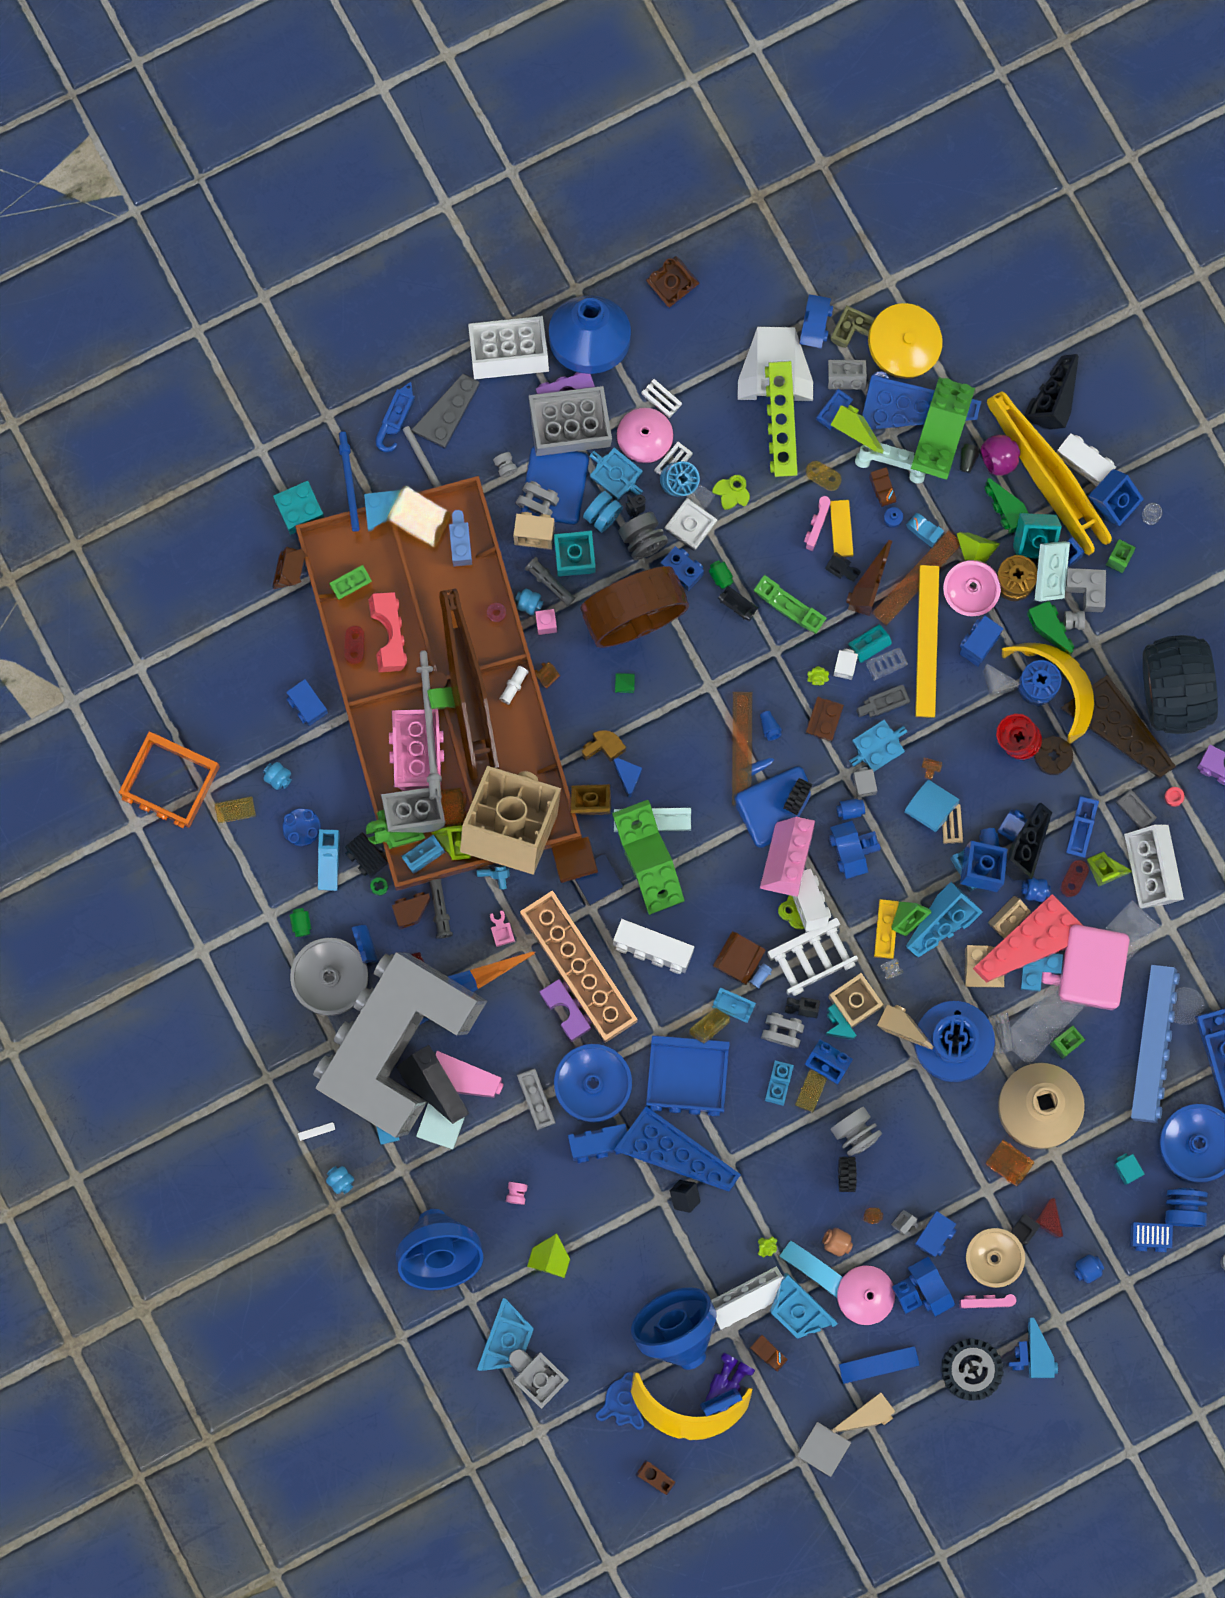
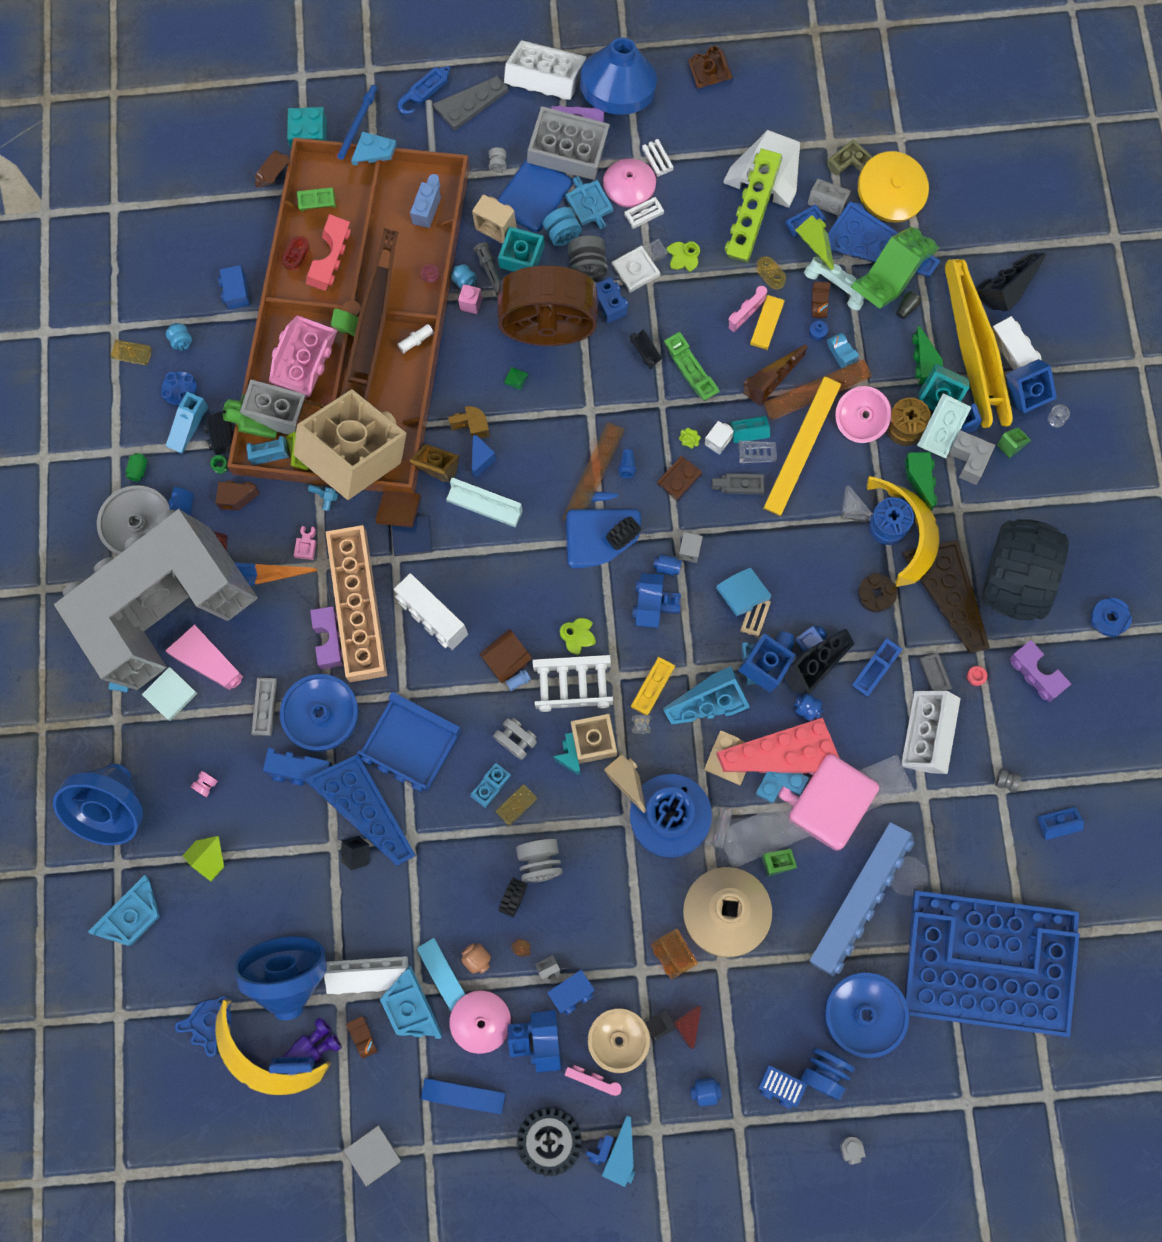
camera: 30 degrees right, 5 degrees down
orange window [118,731,220,828] -> none
white sticker [298,1122,335,1141] -> none
dark azure piece [326,1166,354,1195] -> none
clear yellow tile [387,486,452,547] -> none
black wedge [397,1045,469,1124] -> none
light grey bar [416,650,442,800] -> none
dark grey pin [429,879,453,939] -> none
light grey brick [509,1349,569,1409] -> none
light grey brick [516,481,559,516] -> none
clear orange tile [534,662,560,688] -> none
bright green bracket [612,800,685,915] -> none
black hinge [625,495,646,518] -> none
reddish brown leg [635,1460,676,1495] -> none
dark azure wheel [660,461,700,497] -> none
clear yellow plate [689,1008,730,1044] -> none
green brick [708,560,734,590] -> none
dark azure hinge [712,988,756,1023] -> none
lime plant [758,1236,777,1258] -> none
bright pink slope [760,817,815,897] -> none
black plate [785,997,820,1018] -> none
white brick [793,869,831,932] -> none
blue brick [799,294,833,348] -> none
blue brick [805,1039,853,1084] -> none
black plate [825,552,861,582] -> none
tan slope [832,1393,895,1433] -> none
dark azure plate [849,720,907,772] -> none
bright green slope [891,902,931,936] -> none
clear orange tile [922,758,942,779] -> none
lime slope [957,532,1000,563] -> none
blue brick [959,616,1004,667] -> none
magenta wheel [981,435,1020,476] -> none
tan slope [988,896,1031,939] -> none
red wheel [996,714,1042,760] -> none
clear red plate [1061,860,1089,897] -> none
light grey wheel [1064,611,1085,630] -> none
lime slope [1087,852,1132,886] -> none
teal brick [1114,1153,1145,1185] -> none

